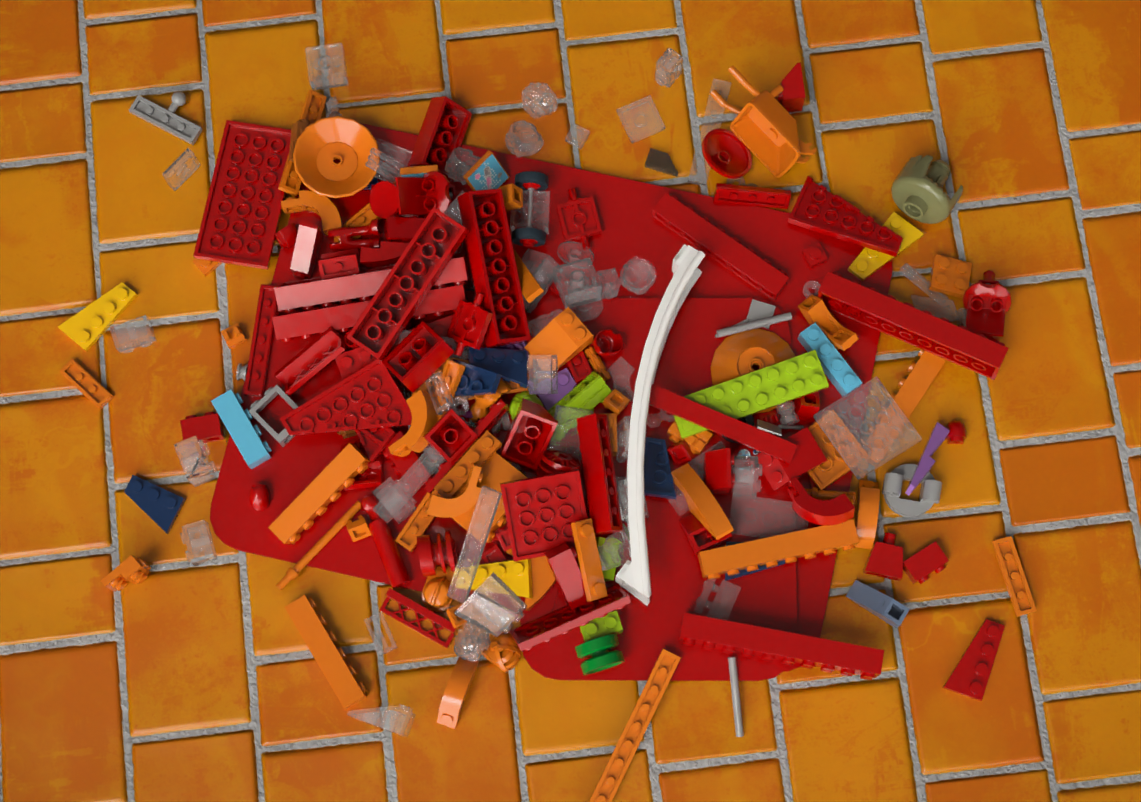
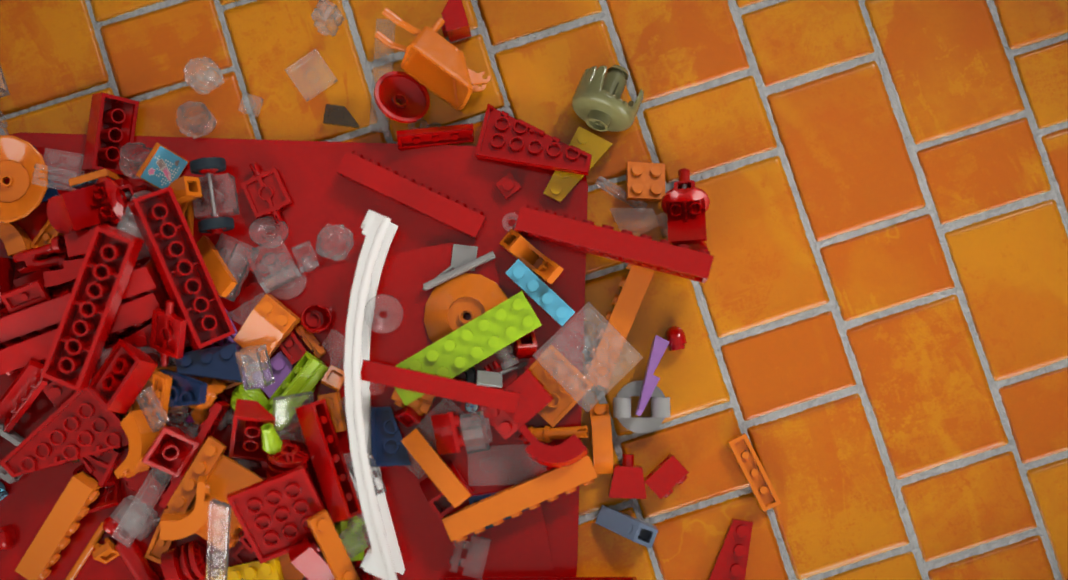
camera: 10 degrees left, 10 degrees up
none -> lime cone [261,423,283,454]
none -> clear dish [364,295,403,333]

